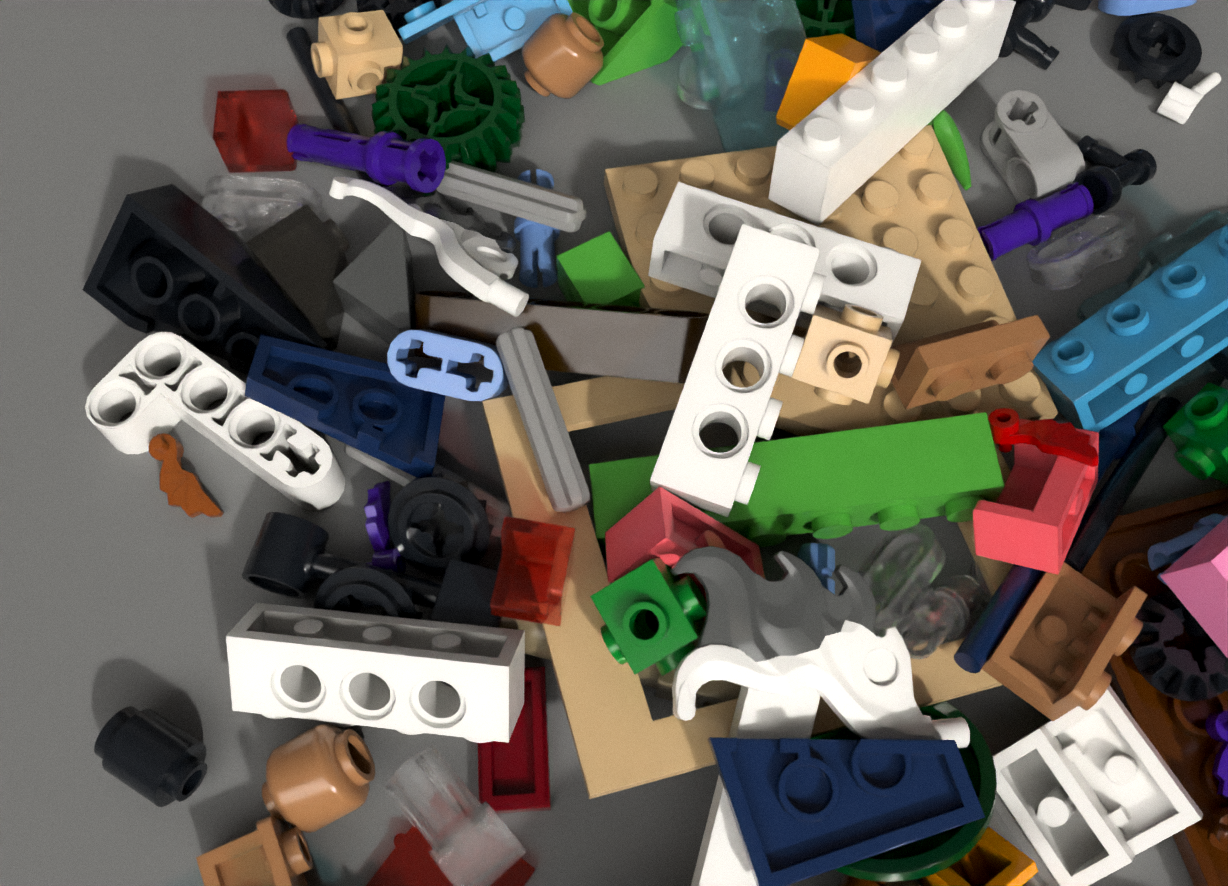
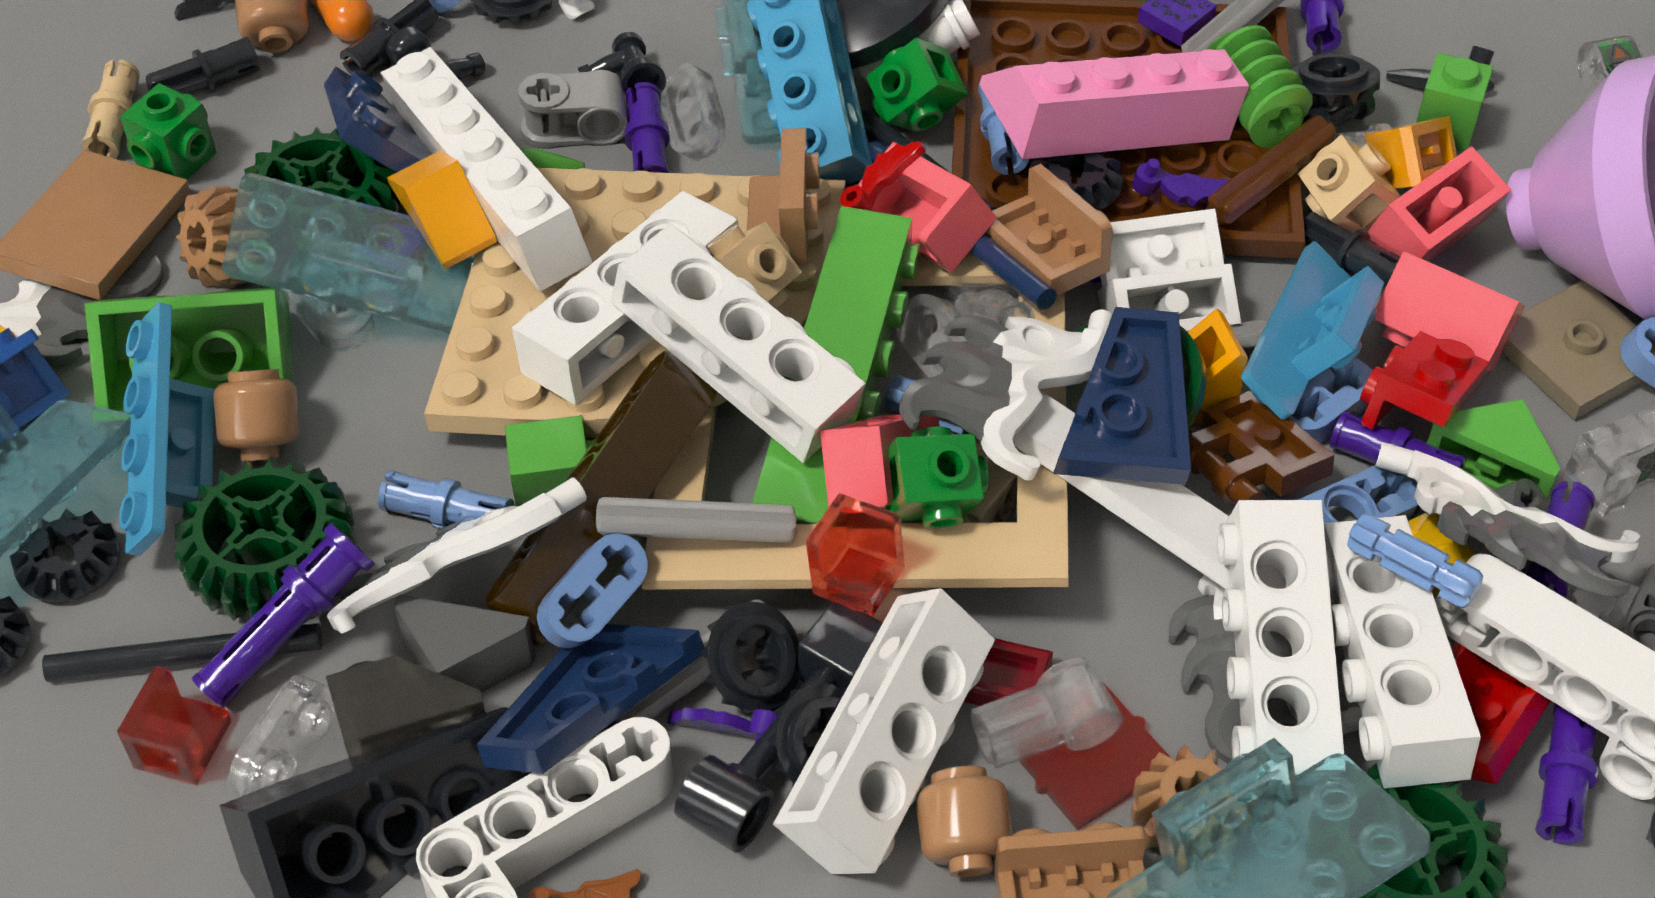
camera: 70 degrees left, 15 degrees down
tan brick [311,10,403,100] -> none
light grey axle [436,160,587,233] -> none

